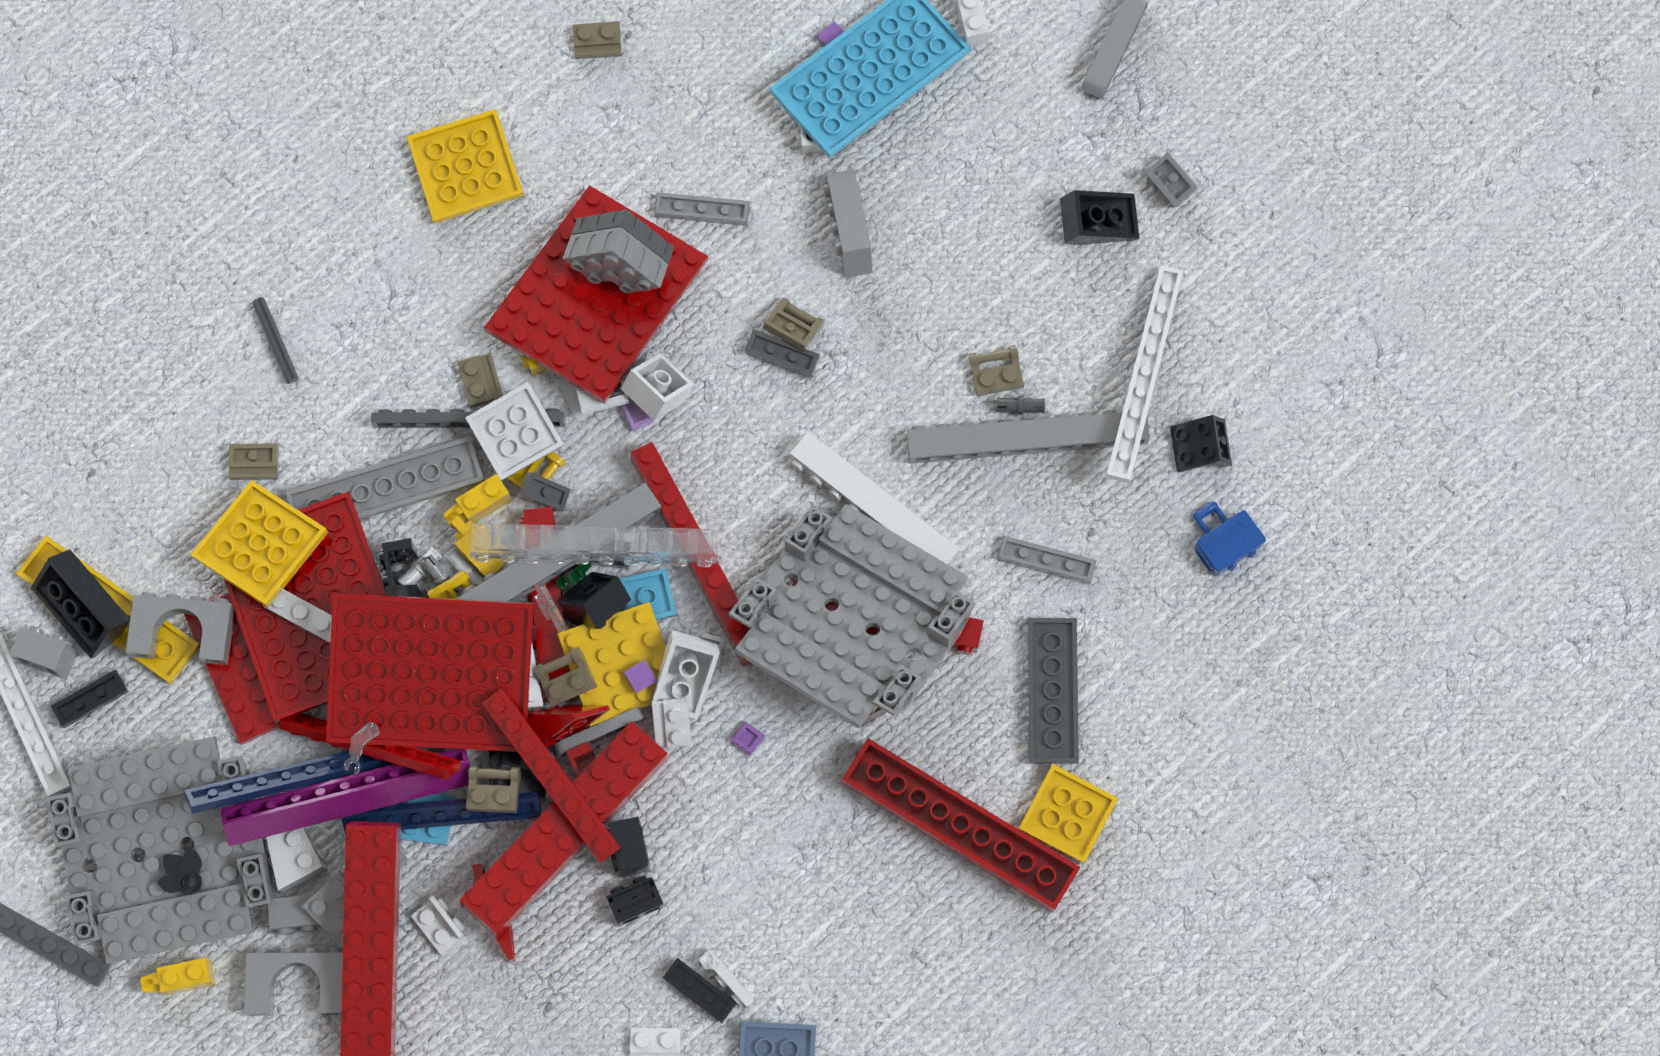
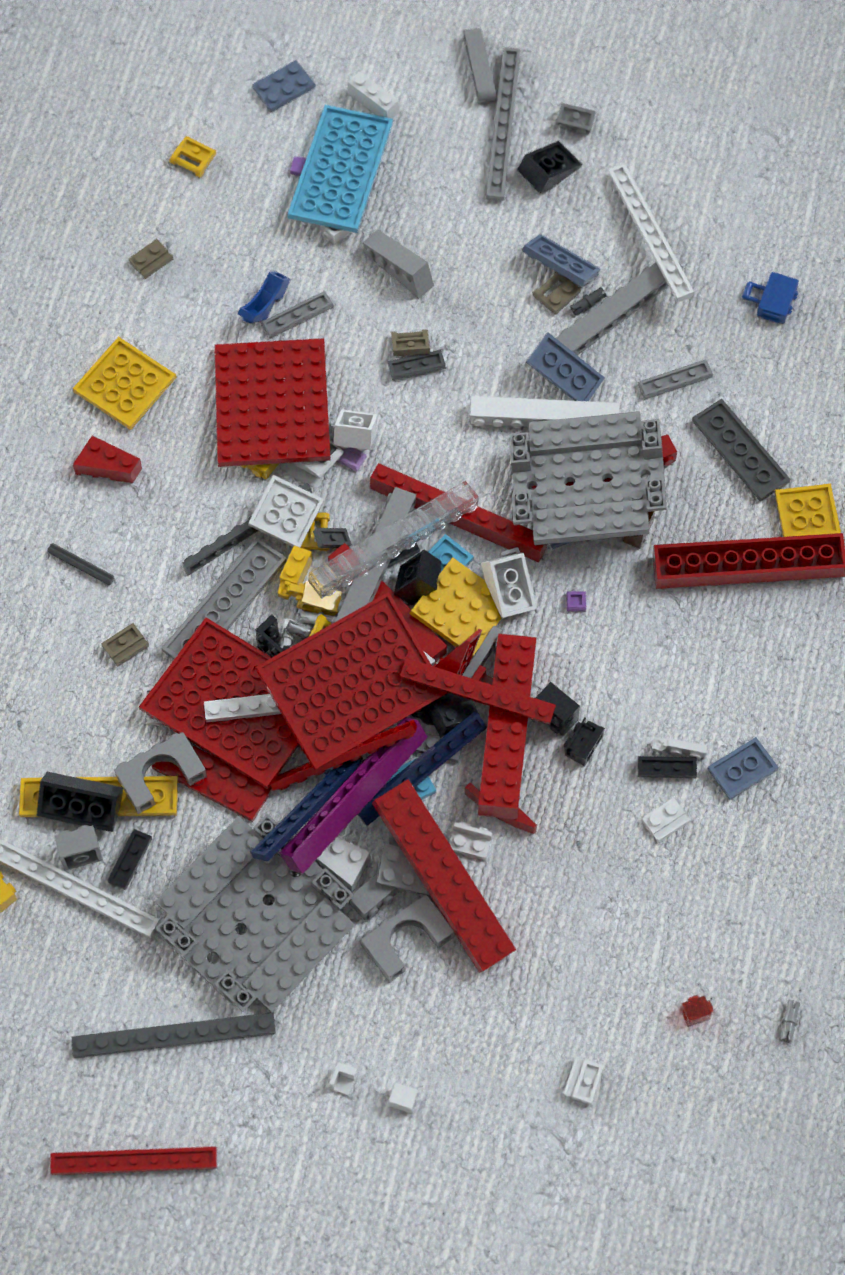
camera: 35 degrees left, 10 degrees down
yellow hinge [140,957,216,995] -> none
black plate [157,848,202,895] -> none
yellow plate [190,480,328,608] -> none
clear arm [344,722,380,775] -> none
dark tan plate [457,352,503,408] -> none
dark tan plate [466,765,521,813] -> none
clear plate [534,581,568,633] -> none
dark tan plate [534,647,598,707] -> none
dark green plate [556,558,592,590] -> none
light grey piece [563,209,674,293] -> none
medium lavender tile [623,660,657,694] -> none
white plate [652,698,692,747] -> none
black bracket [1170,415,1232,473] -> none
none -> red wedge [73,435,142,483]
none -> blue arch [238,271,291,323]
none -> light grey plate [486,47,521,201]
none -> sand blue plate [522,234,601,287]
none -> sand blue plate [526,332,605,401]

